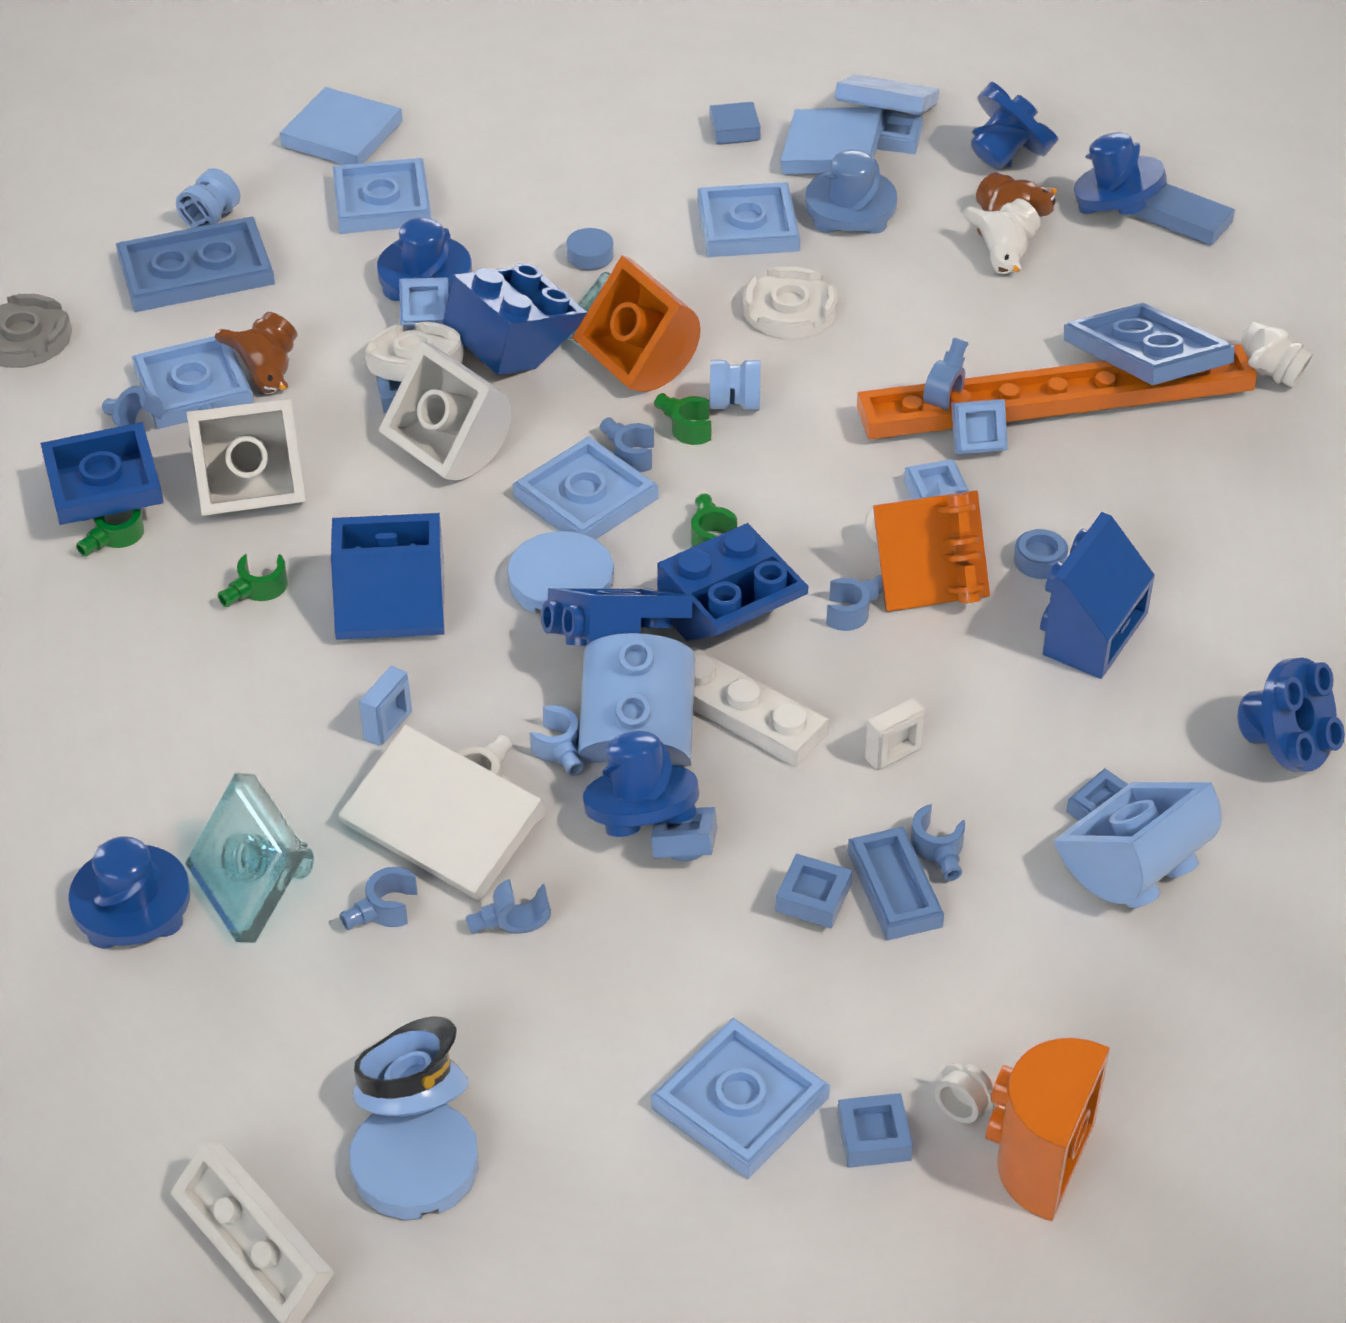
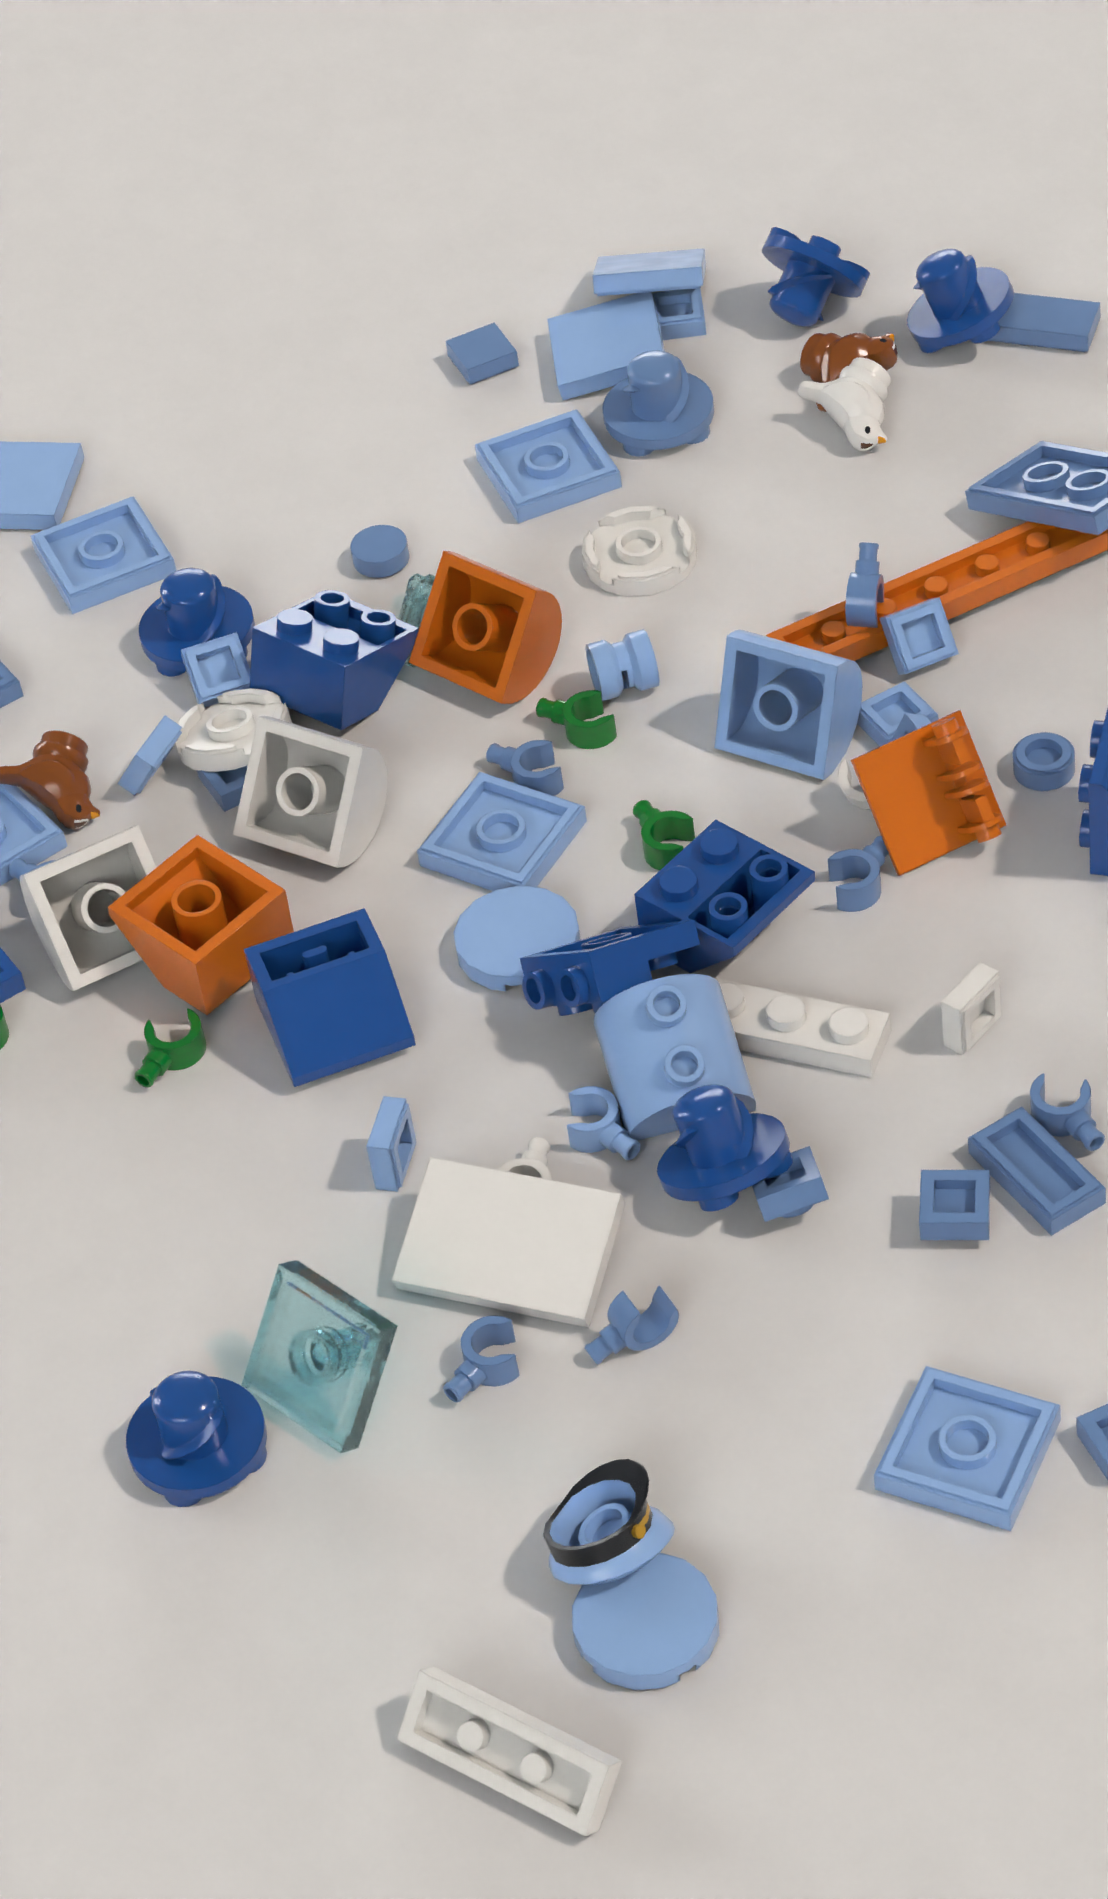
camera: 10 degrees left, 0 degrees up
none -> orange slope [107,835,294,1015]
none -> light blue tile [118,715,182,796]
none -> light blue brick [714,629,863,780]

